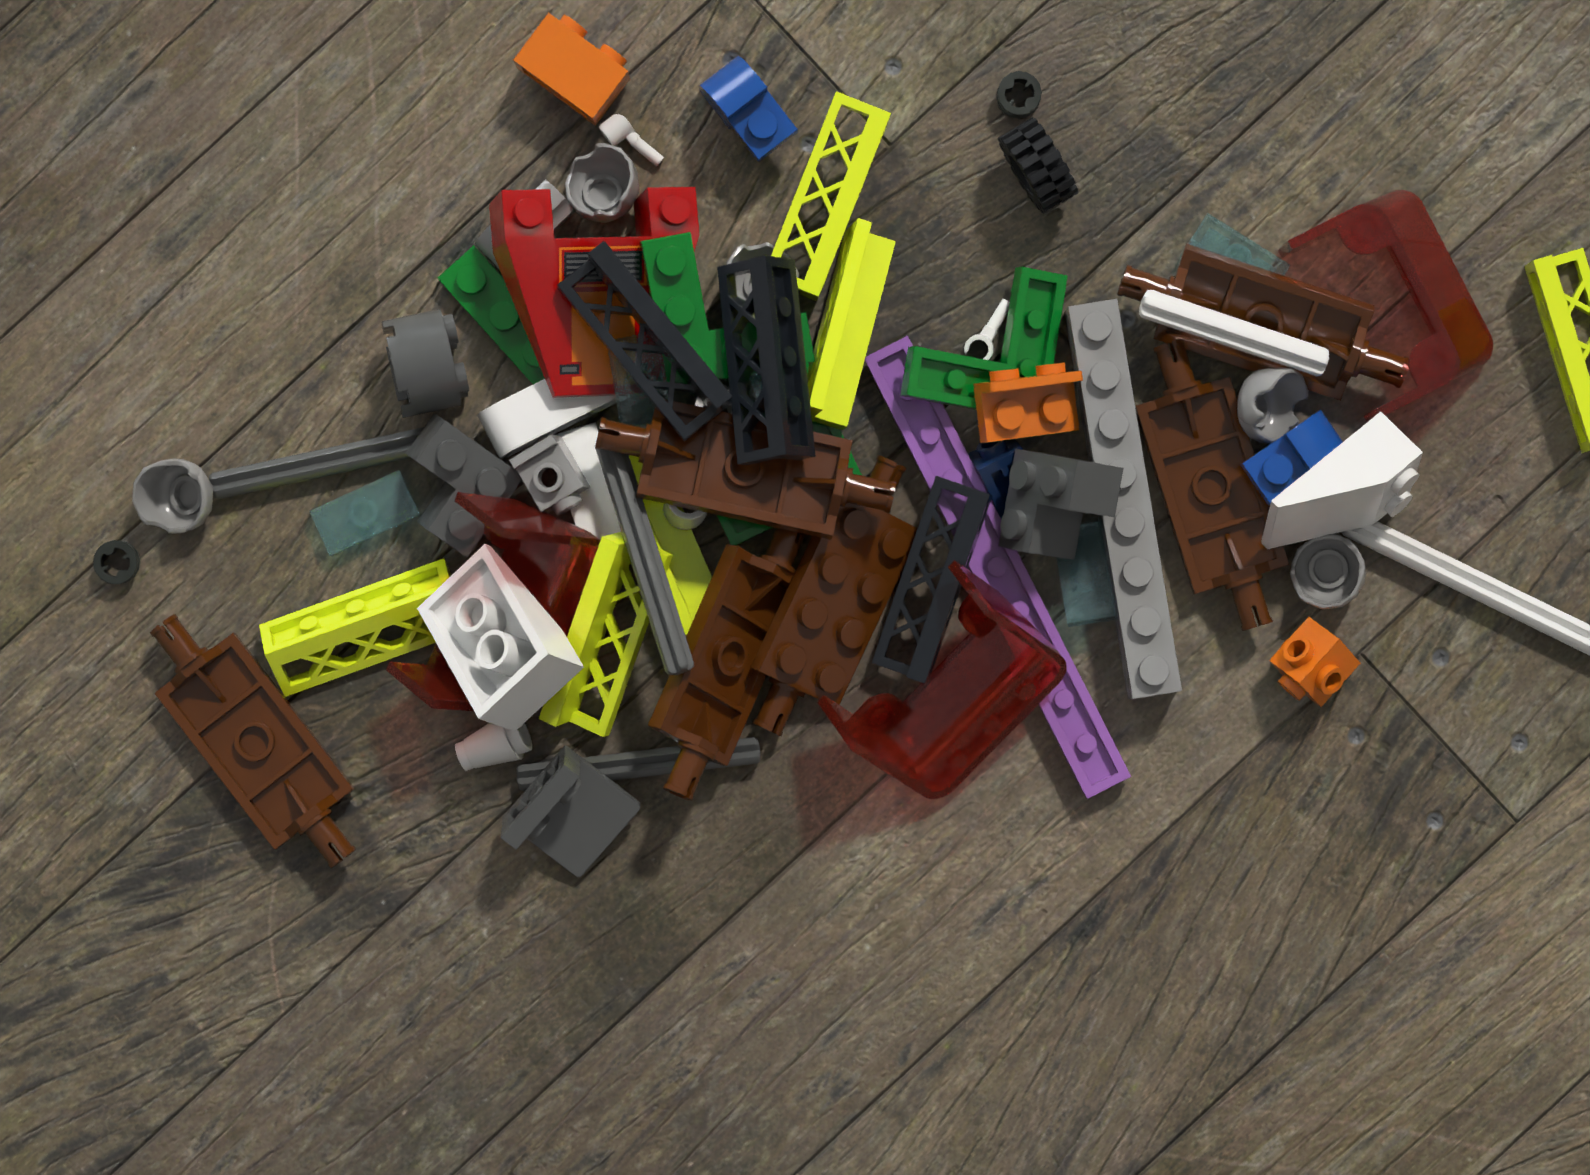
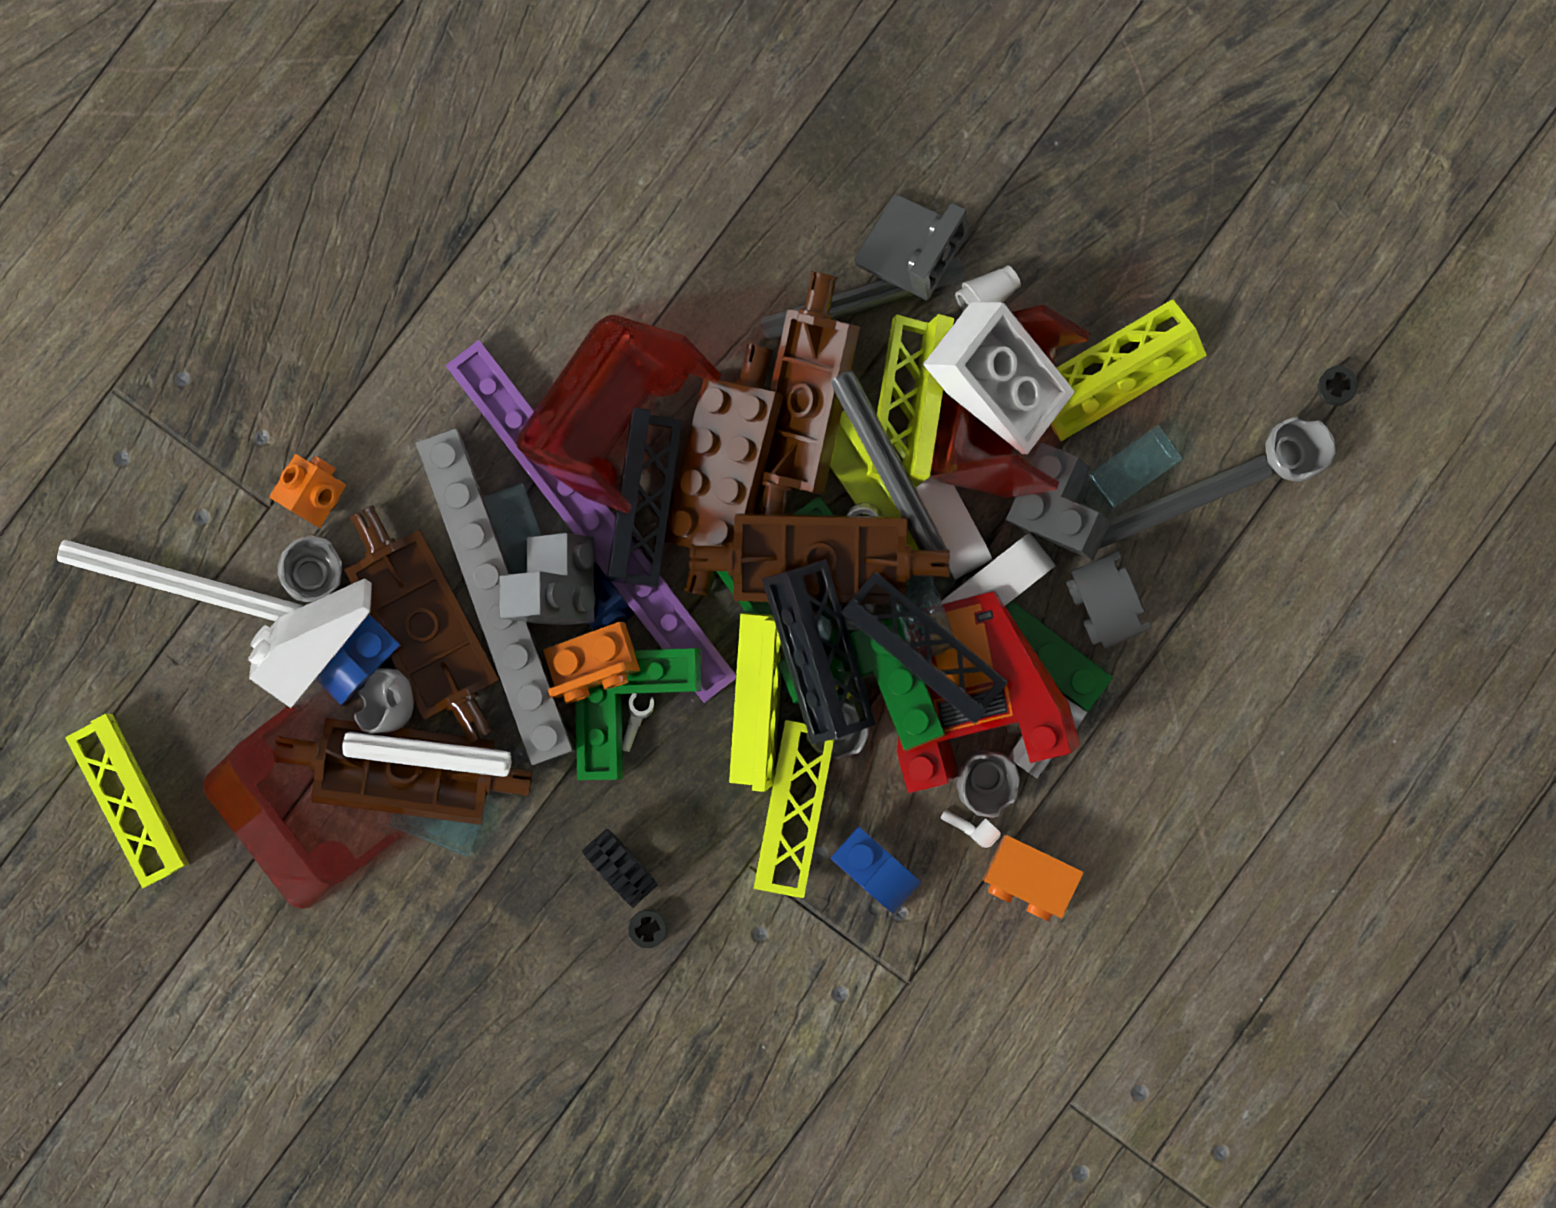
camera: 165 degrees right, 0 degrees up
reddish brown plate [150,614,356,869] -> none
light grey brick [509,434,590,516] -> none

